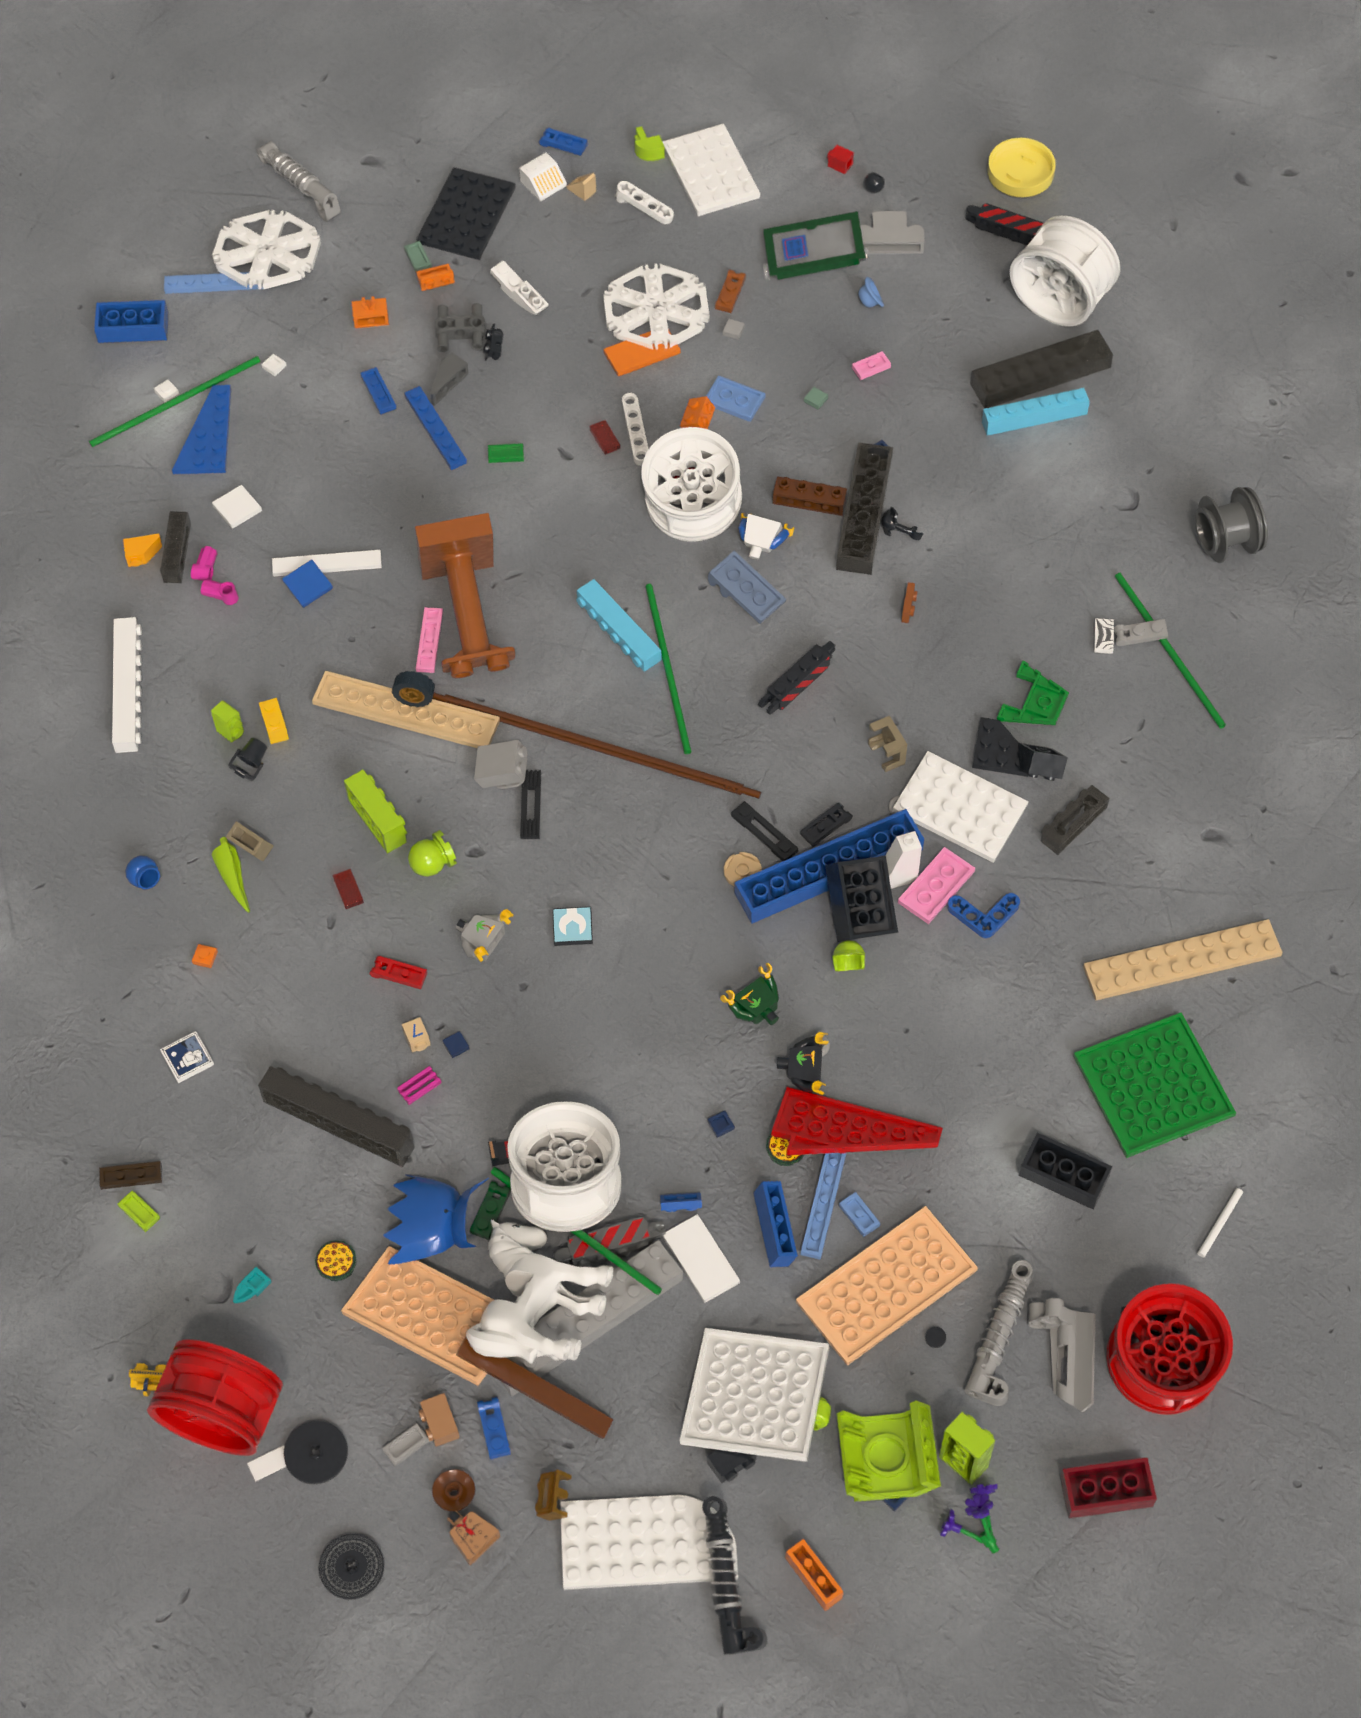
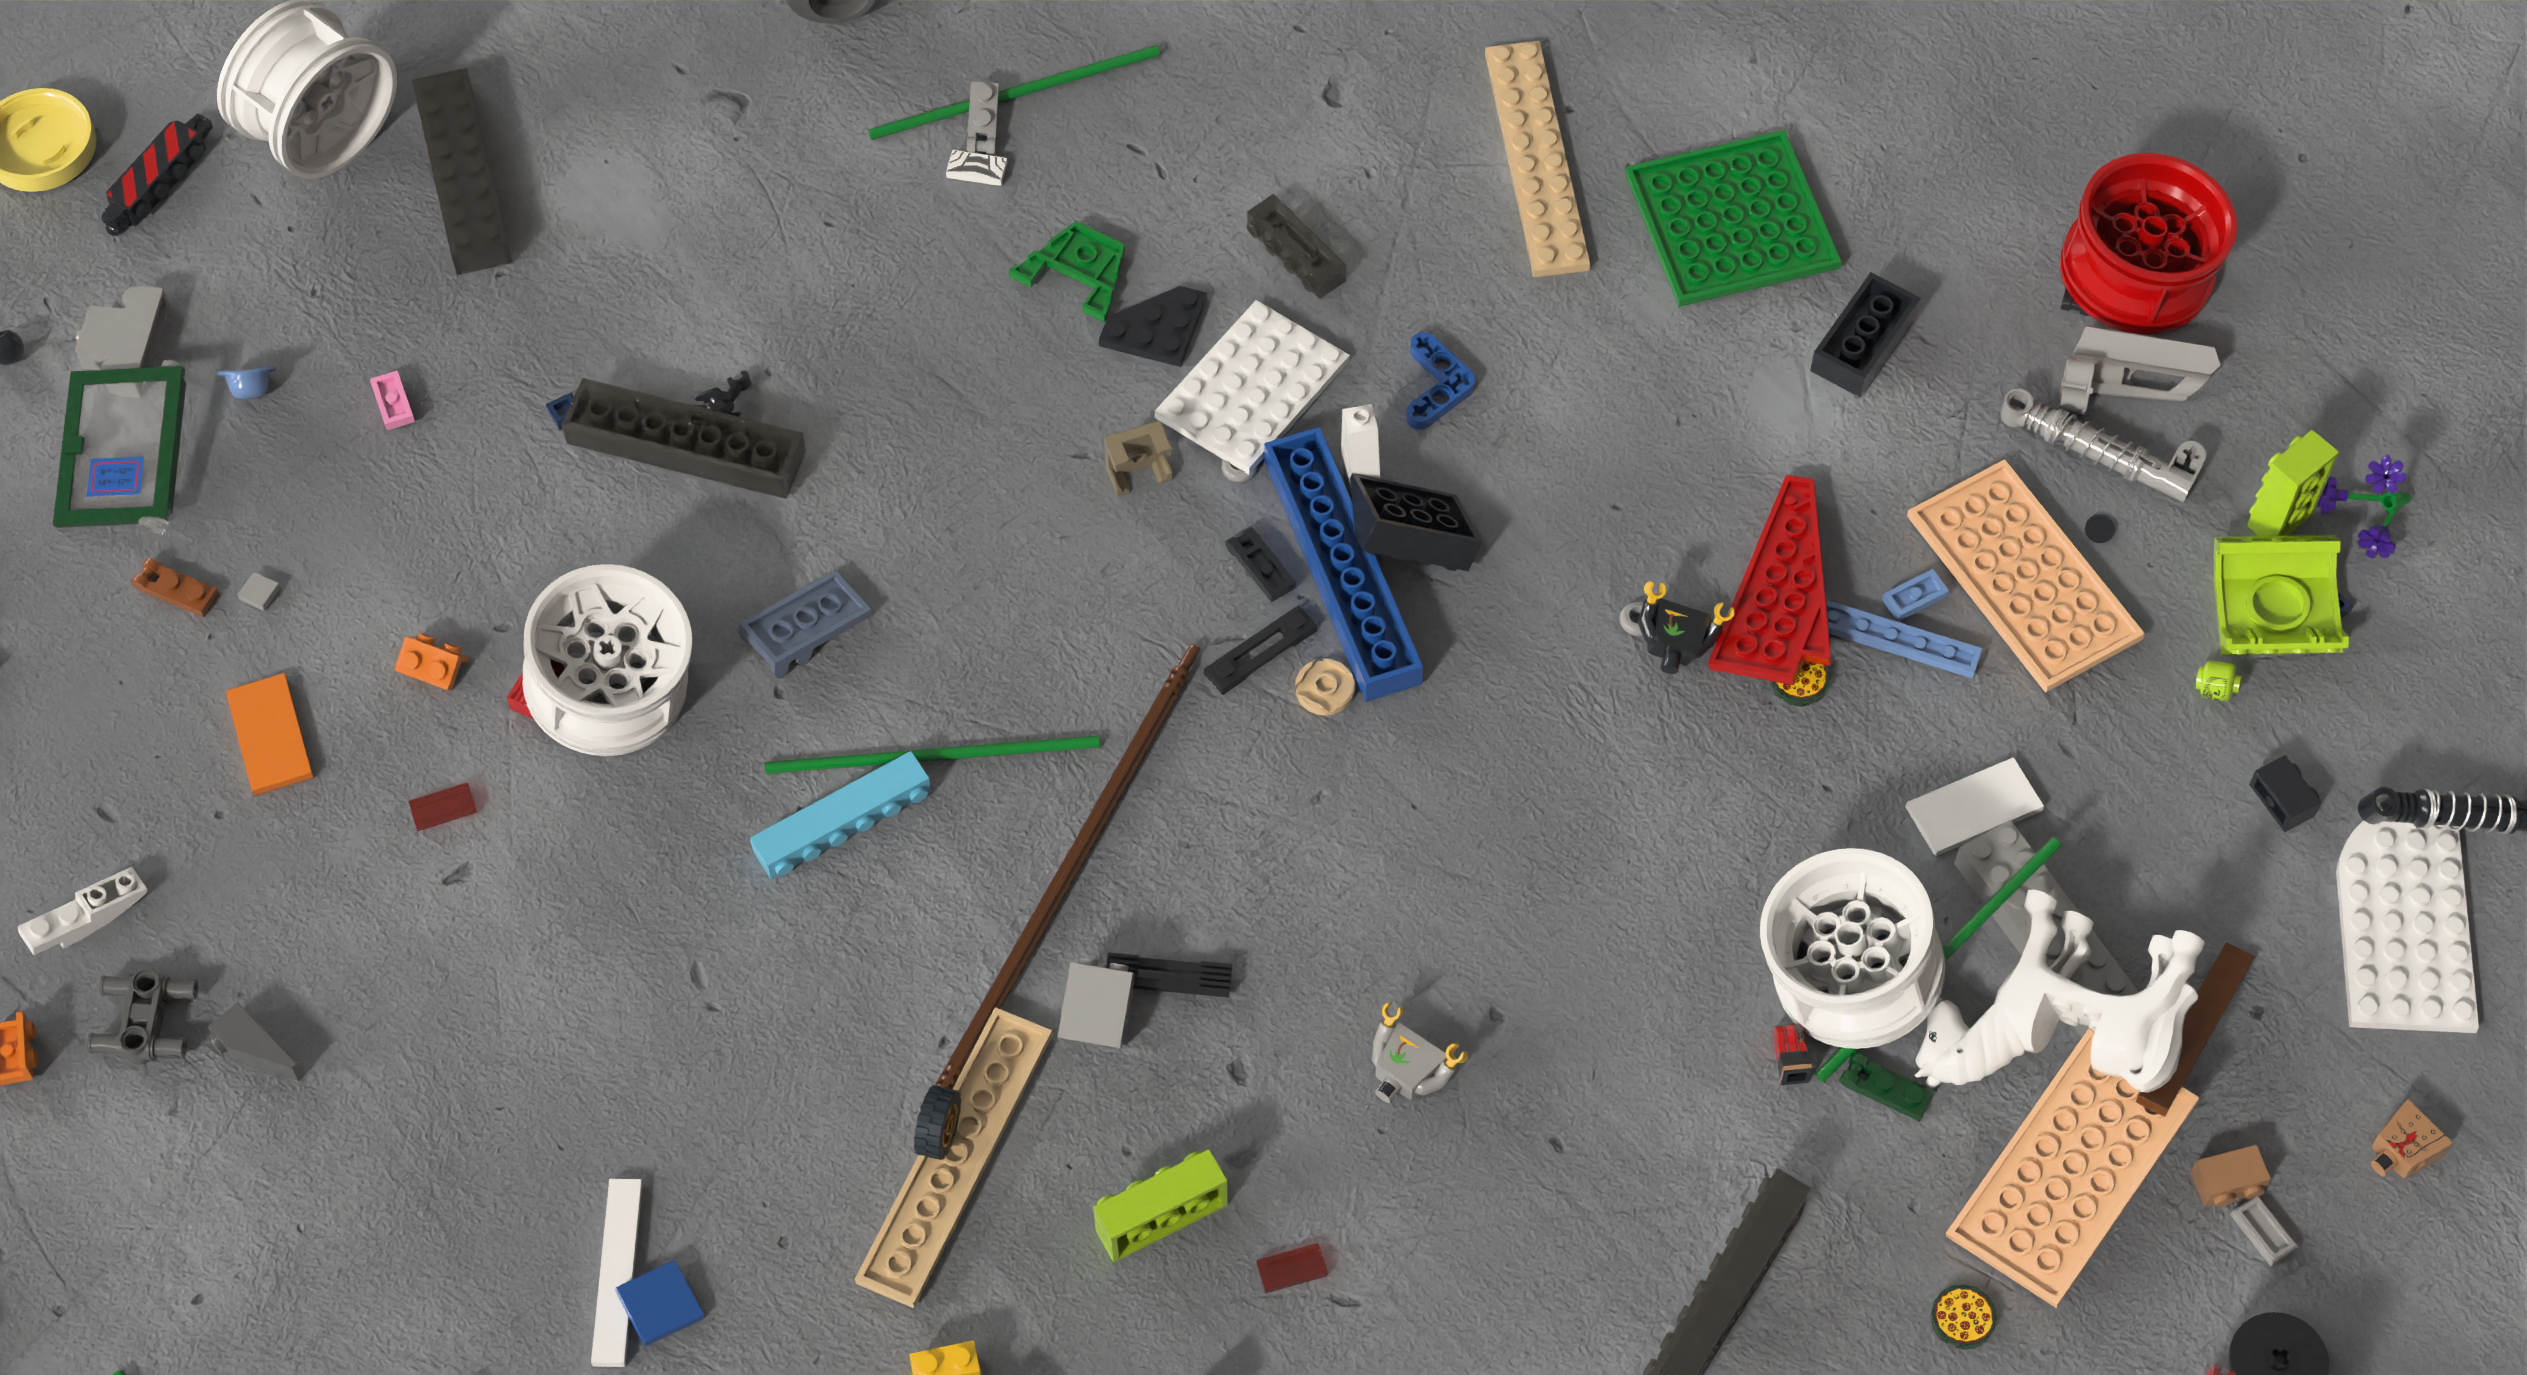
camera: 85 degrees left, 0 degrees up
white tile [262,354,287,376] -> none
black piece [319,1534,384,1600] -> none
orange brick [352,296,389,328] -> none
blue plate [360,367,396,415] -> none
red plate [369,956,428,990] -> none
blue piece [383,1174,489,1264] -> none
dark pink tile [397,1066,442,1105] -> none
tan brick [402,1017,430,1052] -> none
blue plate [404,386,467,470] -> none
lime tile [408,830,457,877] -> none
dark orange piece [415,513,515,679] -> none
bright pink plate [416,607,443,673] -> none
reddish brown dish [432,1469,475,1511] -> none
dark blue tile [442,1031,470,1058] -> none
blue plate [477,1397,511,1460] -> none
black hinge [483,323,503,361] -> none
green tile [488,444,524,463] -> none
pearl gold window [535,1469,572,1521] -> none
tile [553,907,593,946] -> none
dark grey hinge [554,1217,666,1267] -> none
white plate [603,264,709,349] -> none
white beam [622,393,648,466] -> none
blue plate [660,1192,702,1212] -> none
white plate [680,1328,829,1462] -> none
medium blue tile [706,375,766,422] -> none
dark blue tile [707,1110,735,1138] -> none
dark green torso [720,963,779,1025] -> none
white torso [738,513,795,560] -> none
blue brick [753,1181,798,1267] -> none
black hinge [758,641,835,715] -> none
reddish brown brick [773,476,847,516] -> none
orange brick [785,1539,844,1611] -> none
sand green tile [804,387,828,410] -> none
lime helmet [832,940,865,972] -> none
bright pink plate [898,847,975,924] -> none
dark orange plate [902,582,918,623] -> none
medium azure brick [982,388,1090,436] -> none
black slope [1018,743,1068,781] -> none
dark red brick [1060,1457,1157,1518] -> none
white bar [1197,1188,1243,1258] -> none

